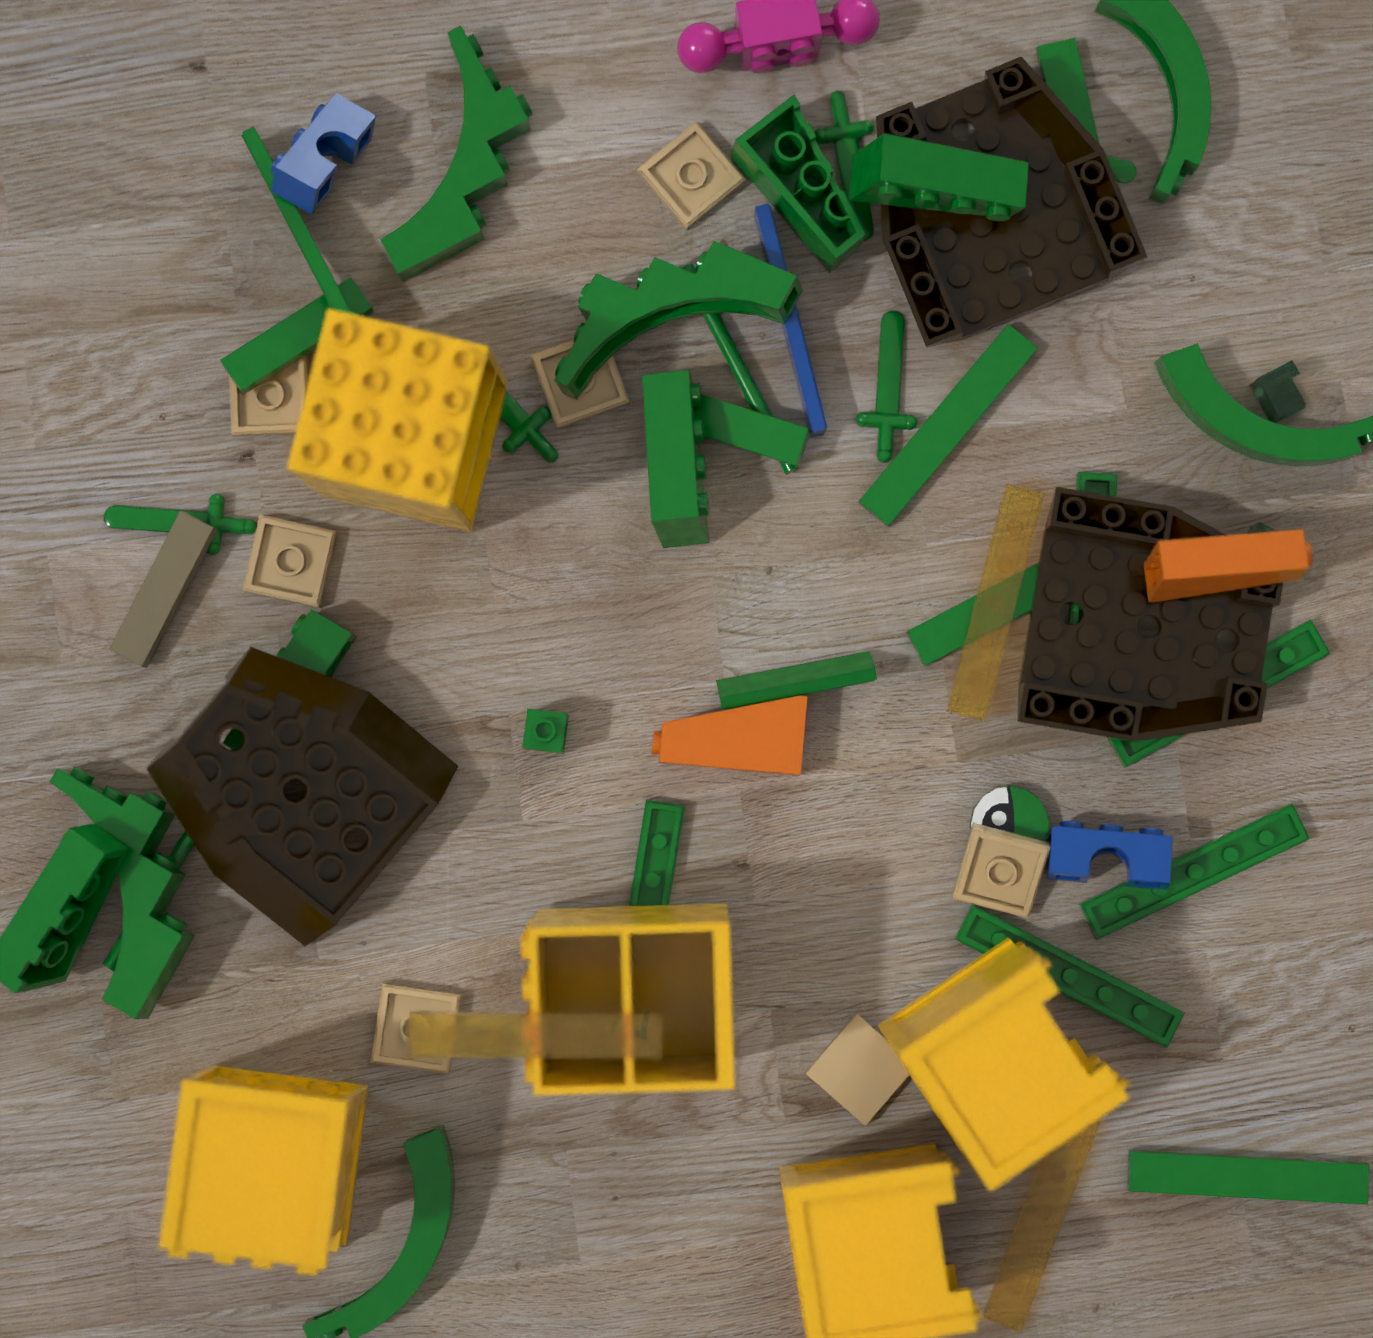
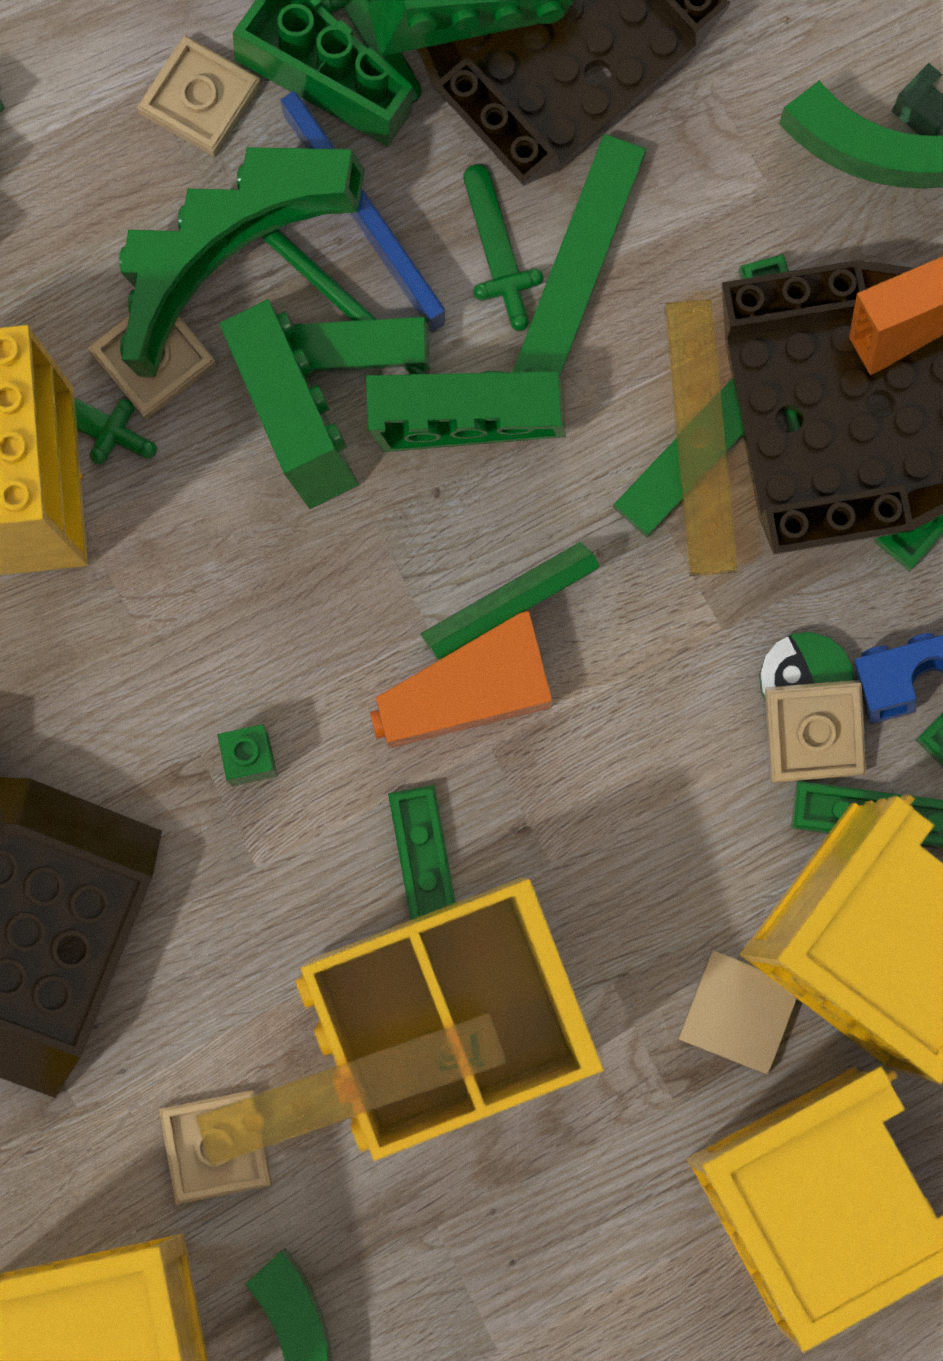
camera: 20 degrees left, 5 degrees down
none -> green wedge [366,367,566,452]

